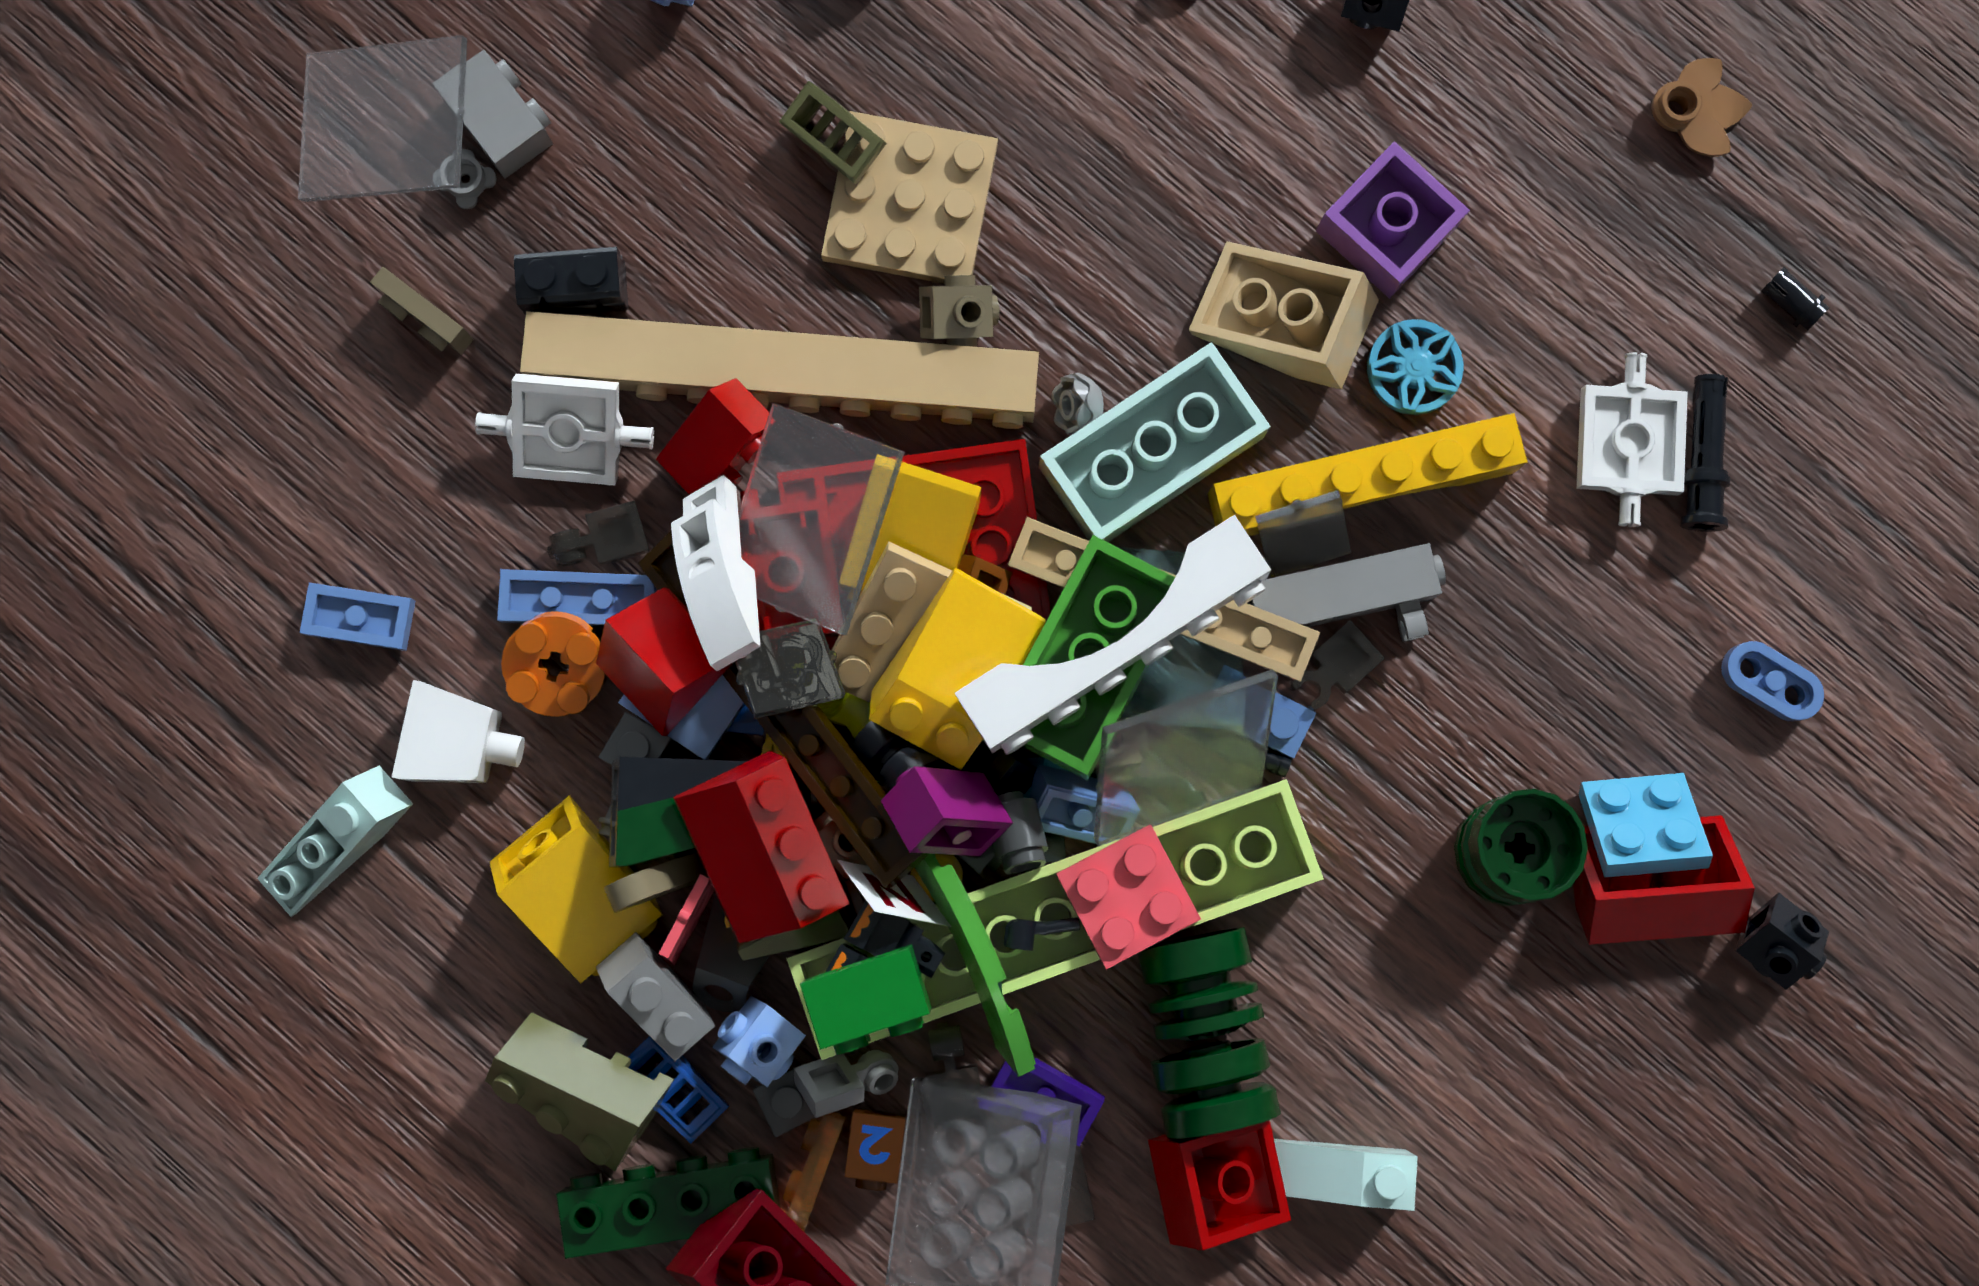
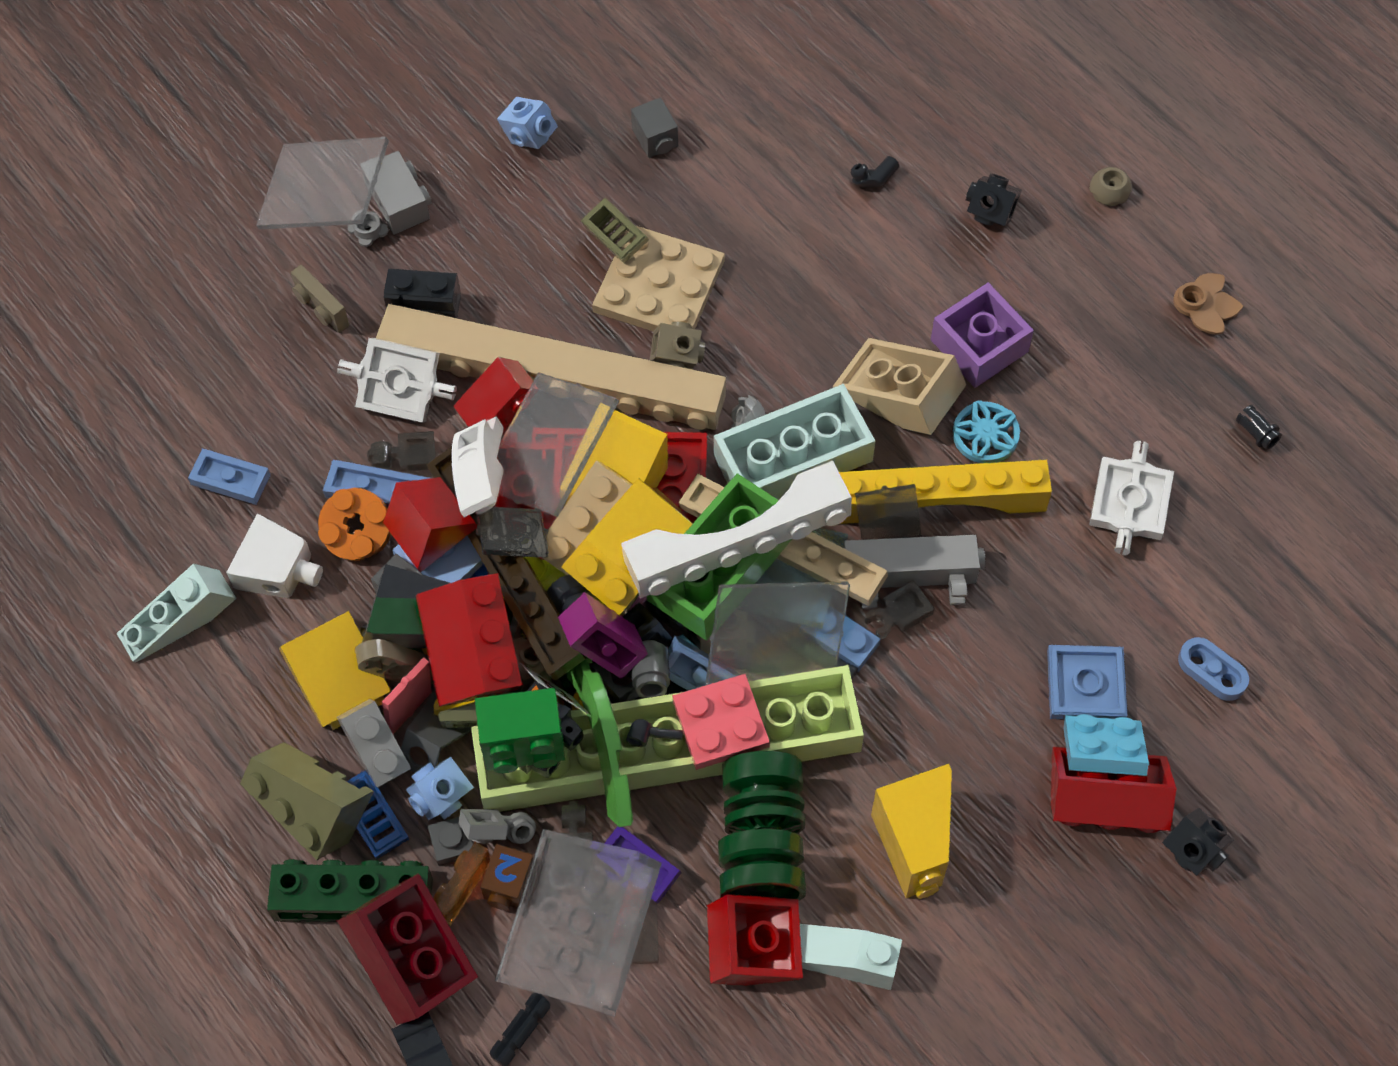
camera: 15 degrees right, 20 degrees down
dark green wheel [1454,789,1588,906] -> none
black pin [1680,374,1731,532] -> none
none -> yellow slope [871,764,952,899]
none -> medium blue tile [1047,645,1127,719]

